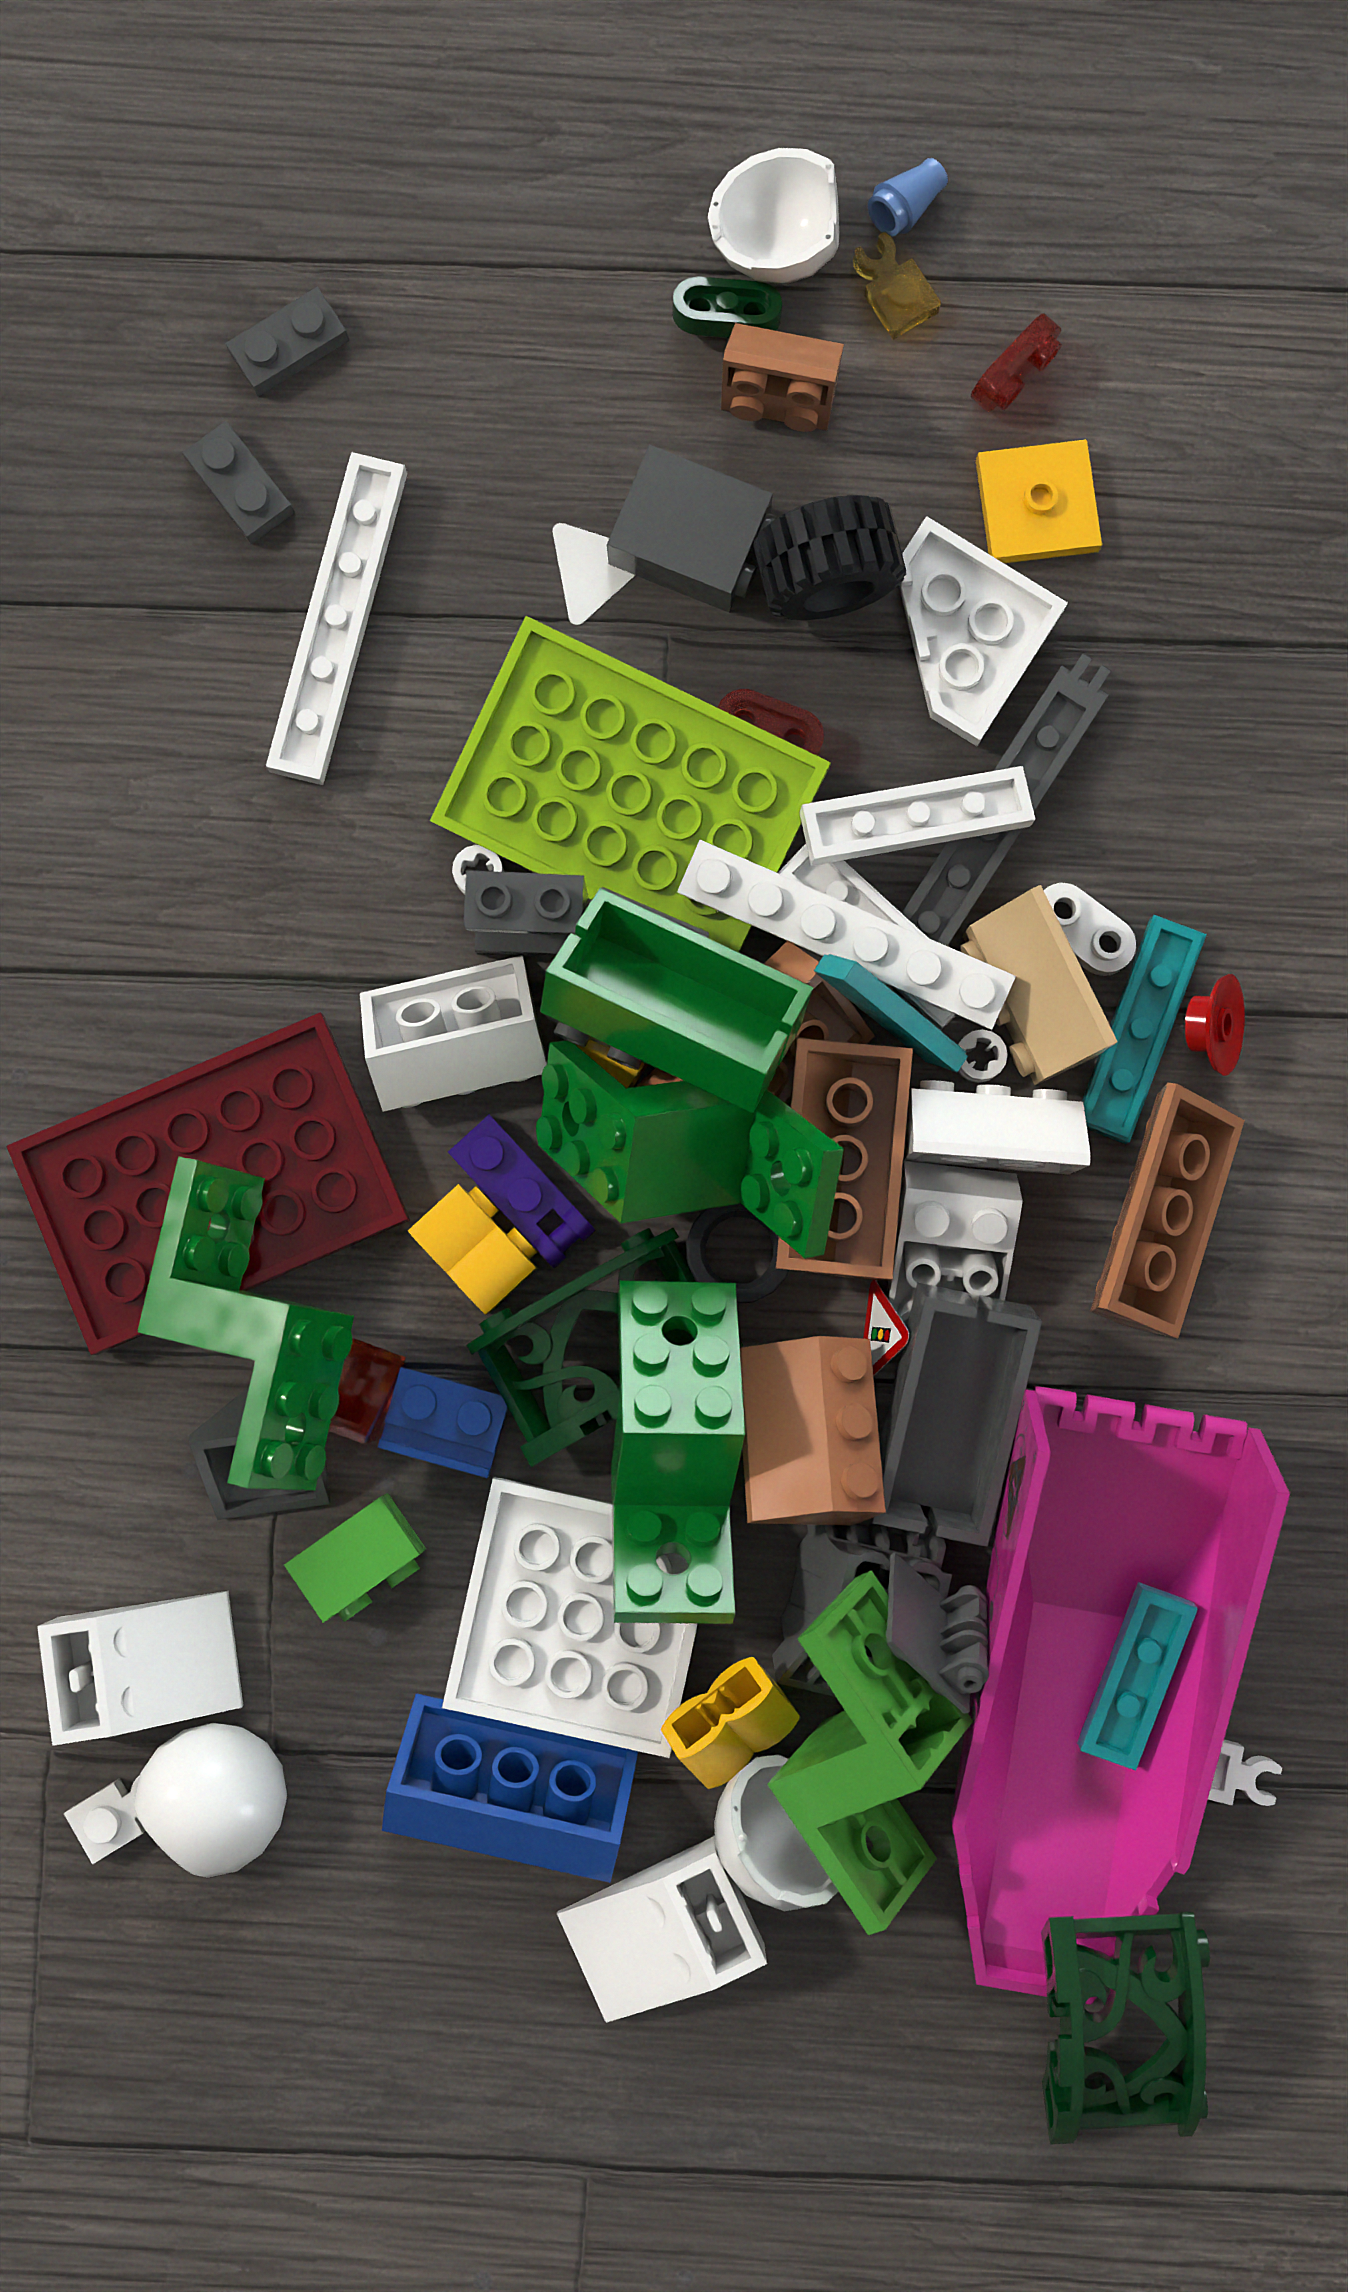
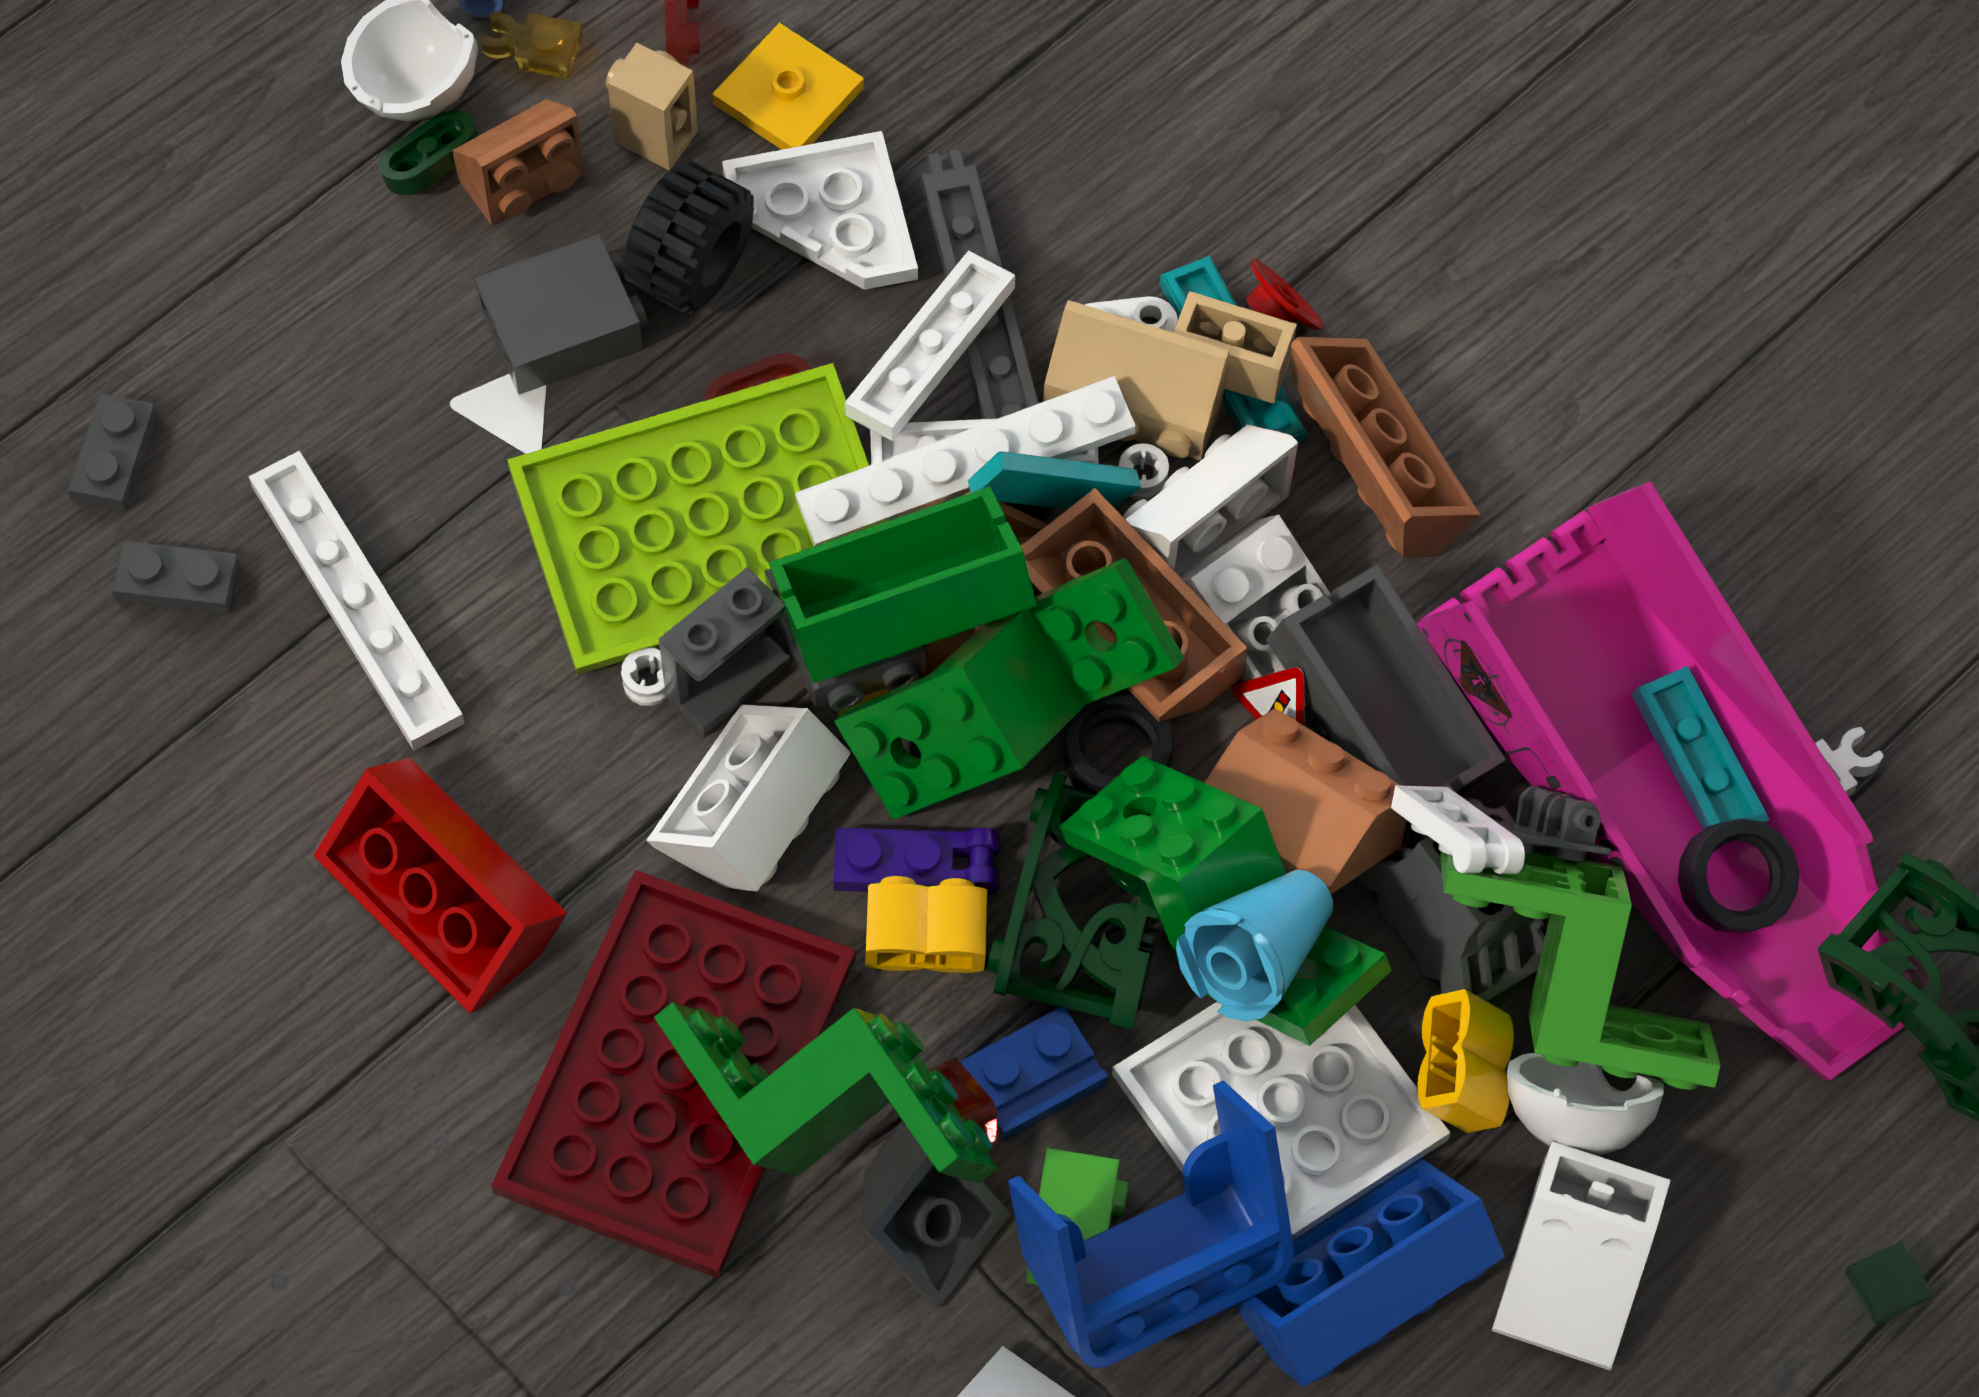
camera: 50 degrees left, 20 degrees down
none -> red slope [313,758,568,1013]
none -> tan brick [606,43,698,171]
none -> blue windscreen [1008,1081,1294,1368]
none -> tan brick [1173,291,1297,404]
none -> medium azure cone [1176,870,1333,1022]
none -> white plate [1391,785,1525,874]
none -> black tyre [1678,819,1799,933]
none -> clear green tile [1845,1241,1933,1325]

